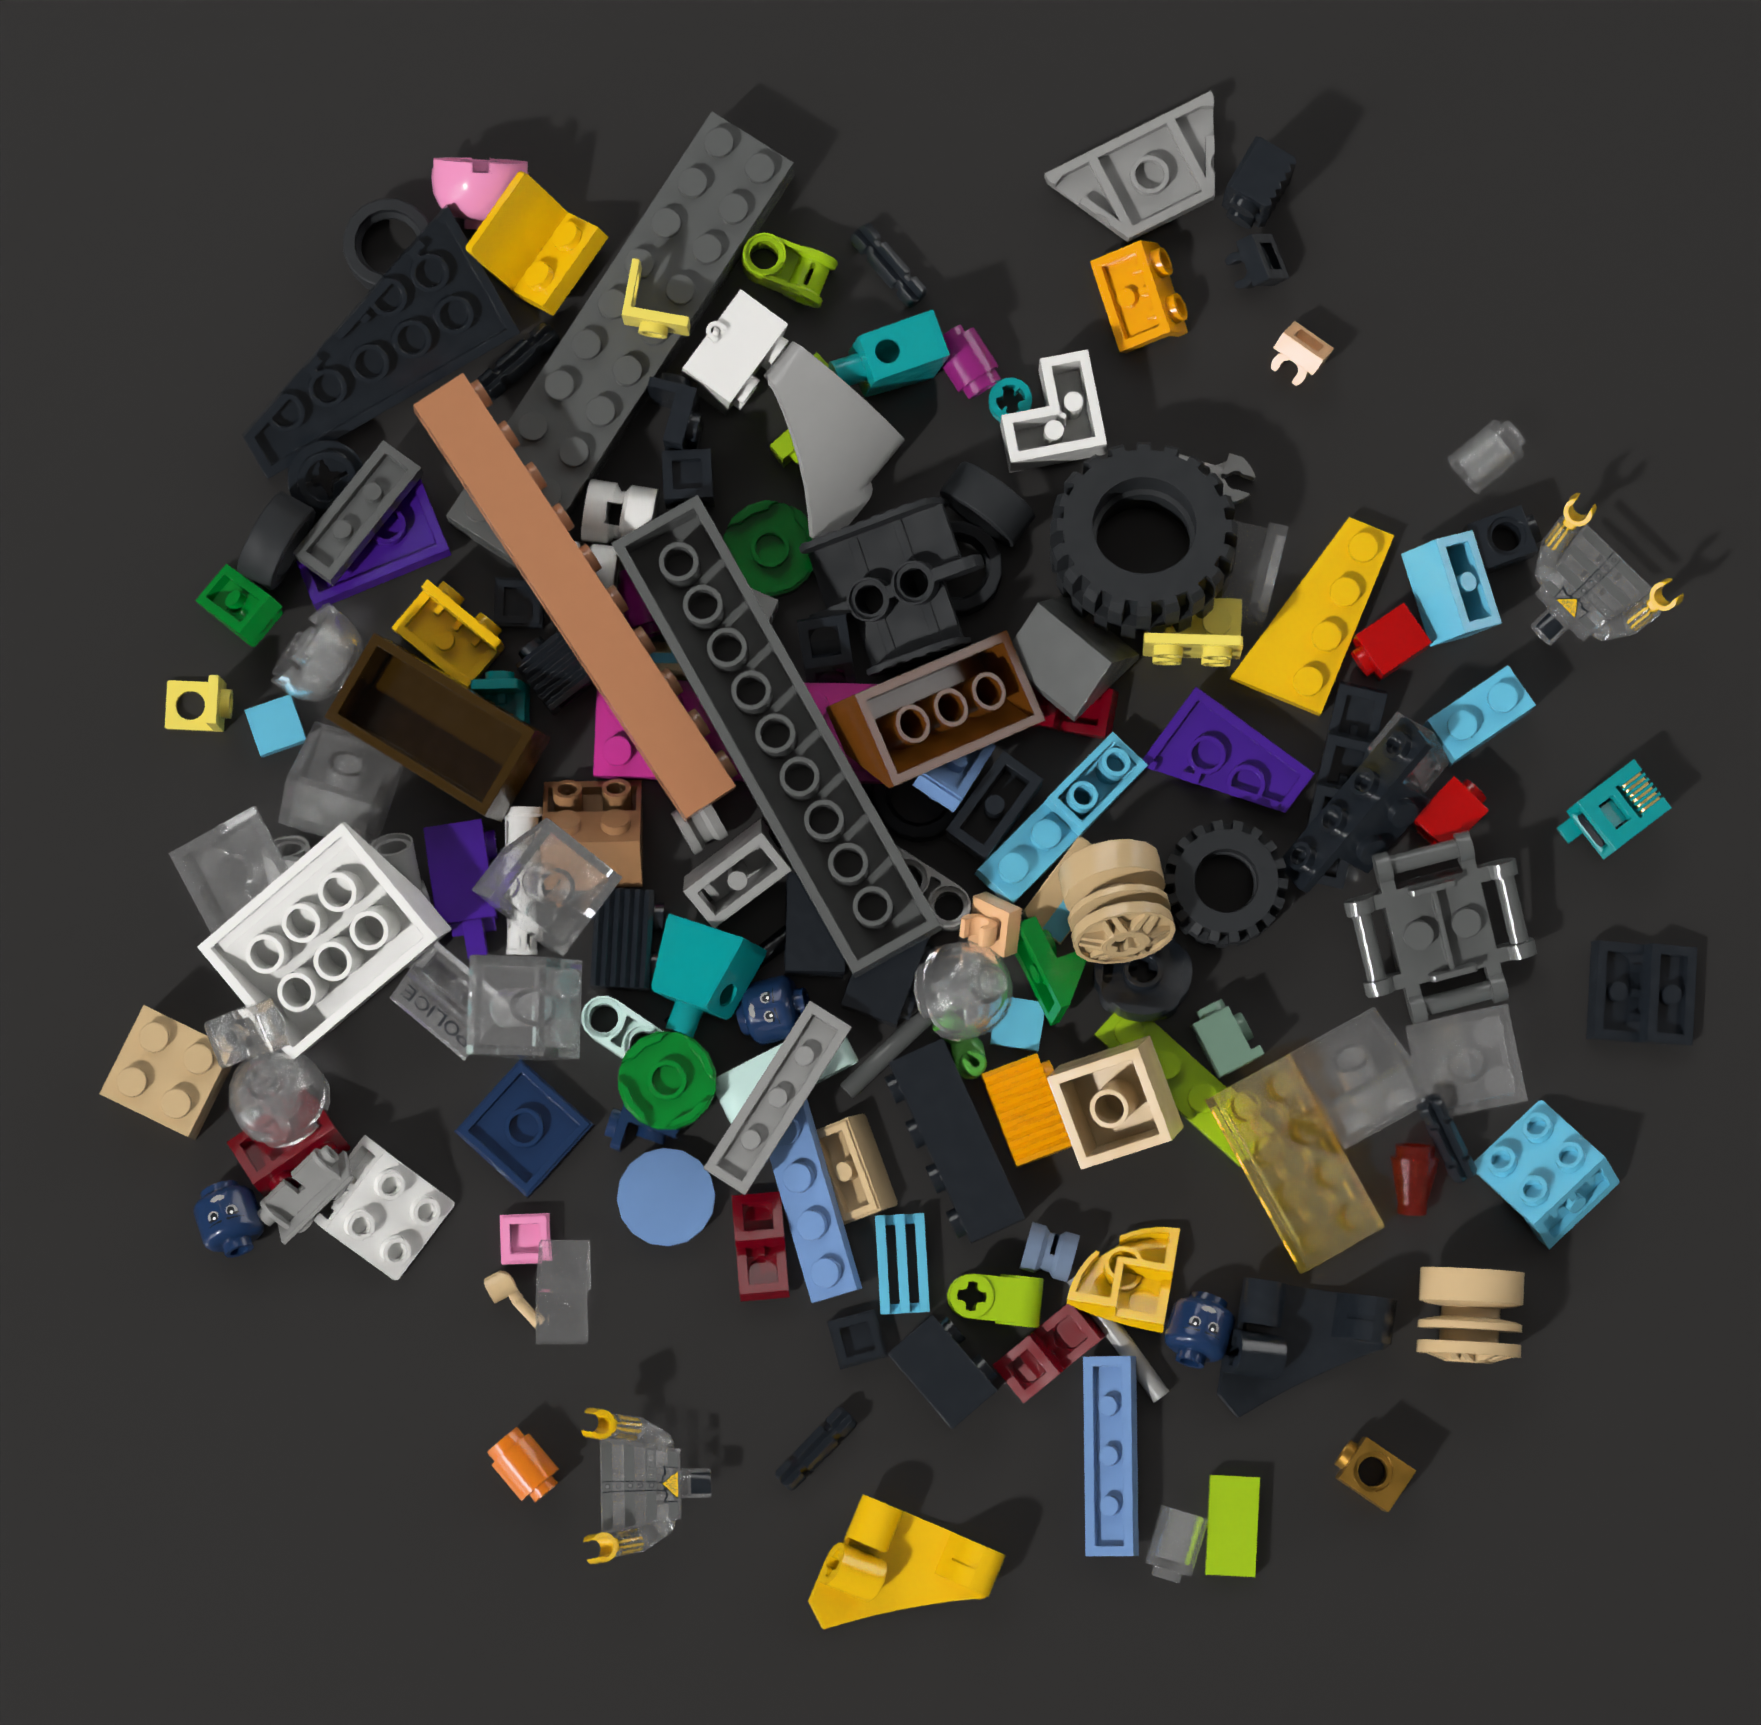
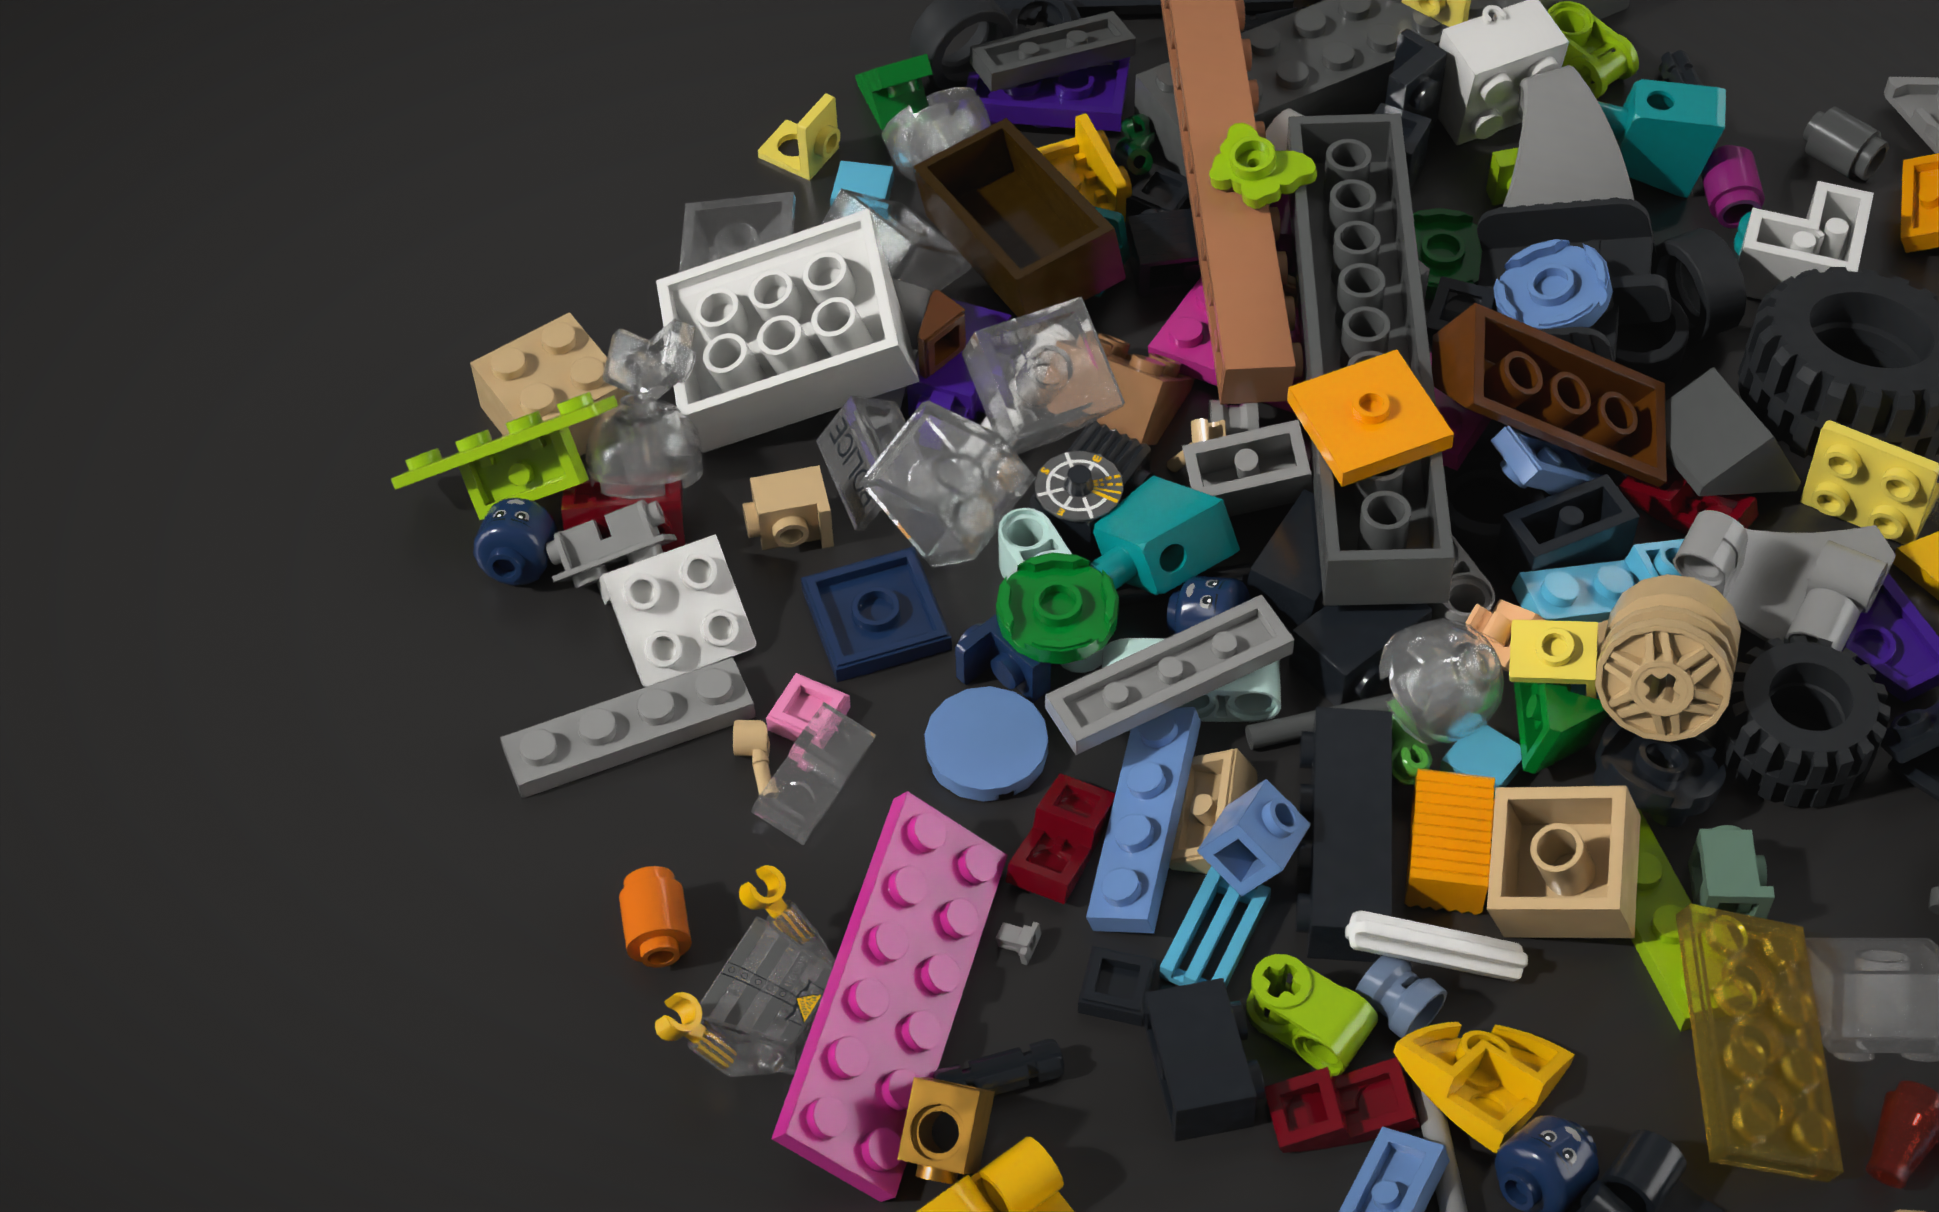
camera: 30 degrees right, 30 degrees down
none -> lime bracket [391,392,618,520]
none -> light grey plate [500,657,756,799]
none -> tan brick [742,465,834,550]
none -> dark pink plate [771,791,1008,1202]
none -> pearl gold brick [897,1077,995,1184]
none -> reddish brown slope [918,289,966,379]
none -> light grey piece [996,922,1042,965]
none -> flat silver piece [1035,451,1123,522]
none -> dark green arm [1115,114,1156,175]
none -> tan hand [1167,418,1227,473]
none -> medium blue brick [1197,779,1311,896]
none -> lime animal [1209,123,1317,209]
none -> light orange plate [1287,349,1454,487]
none -> white axle [1345,910,1528,981]
none -> medium blue tile [1493,239,1613,329]
none -> light yellow bracket [1509,620,1598,699]
none -> light grey panel [1673,510,1896,652]
none -> dark grey brick [1803,106,1889,181]

